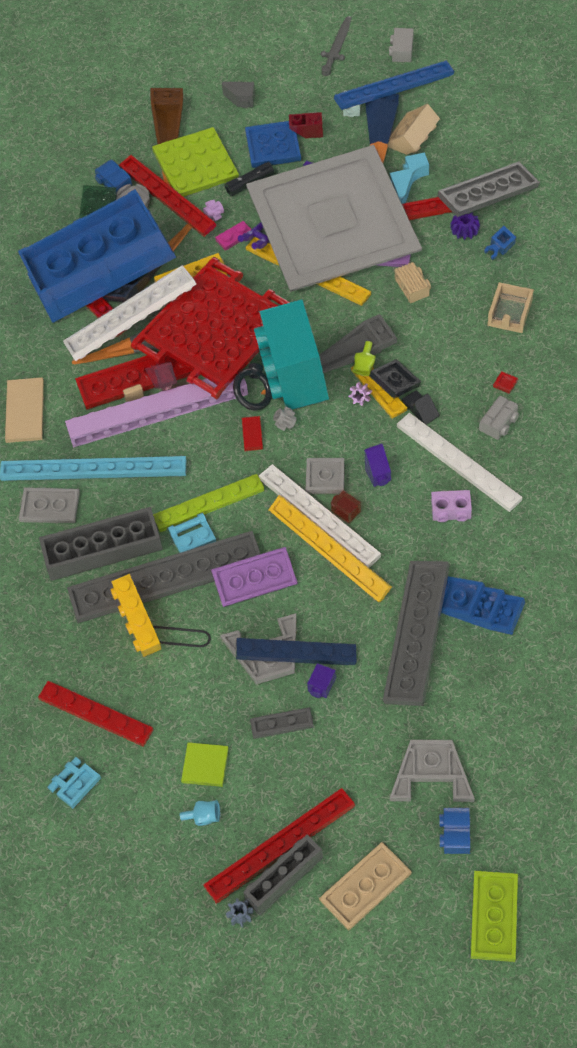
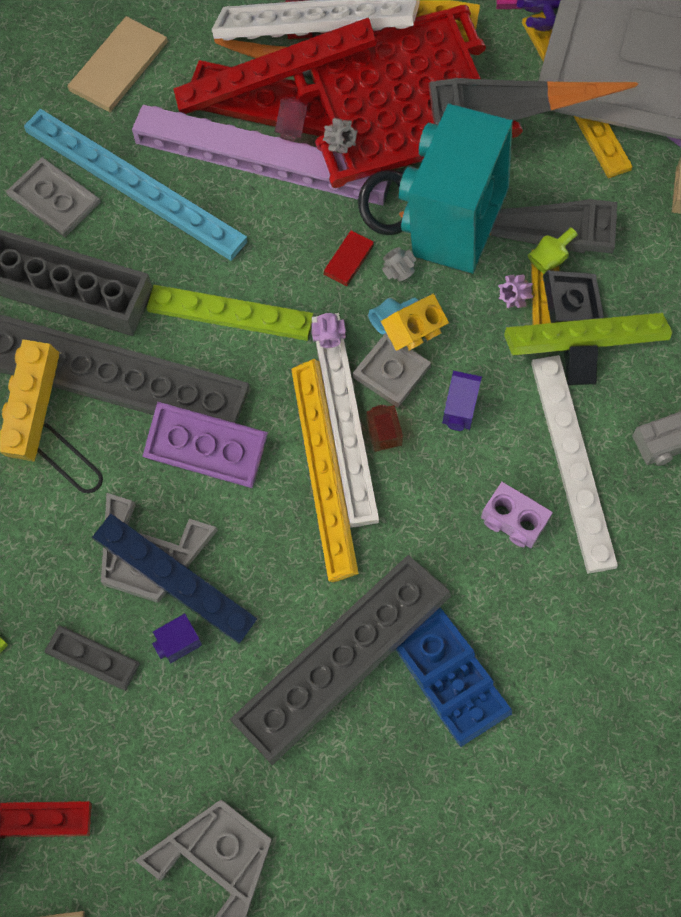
camera: 30 degrees right, 10 degrees up
tan tile [123,384,144,402] -> none
medium azure plate [167,513,216,553] -> none
none -> red plate [173,17,377,114]
none -> lavender gear [311,313,346,348]
none -> light grey gear [323,118,357,153]
none -> medium azure piece [368,298,418,335]
none -> yellow brick [380,293,449,351]
none -> dark grey plate [429,78,638,125]
none -> lime plate [504,313,673,356]

